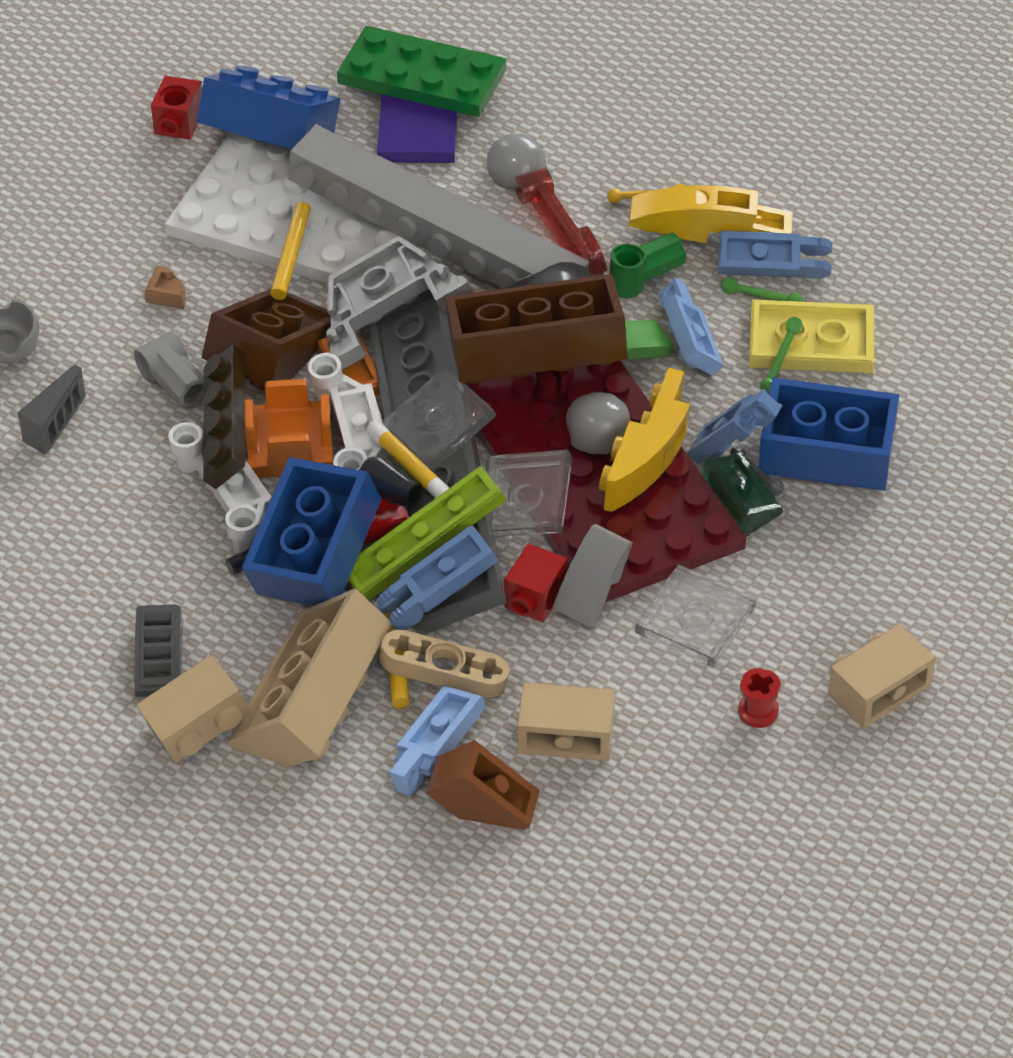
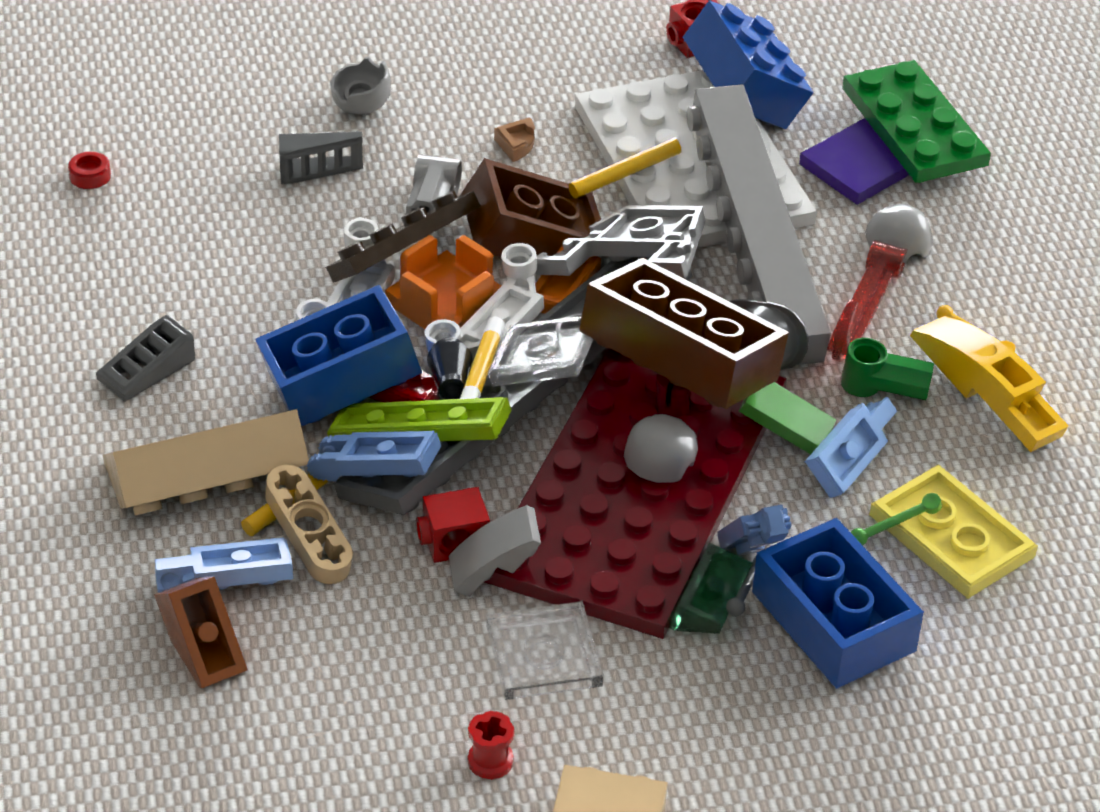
camera: 45 degrees right, 5 degrees down
tan brick [136,654,251,764] -> none
clear tile [485,450,573,538] -> none
tan brick [518,682,615,761] -> none
yellow slope [599,367,690,512] -> none
medium blue hinge [718,231,833,279] -> none
bright green hinge [722,278,803,302] -> none

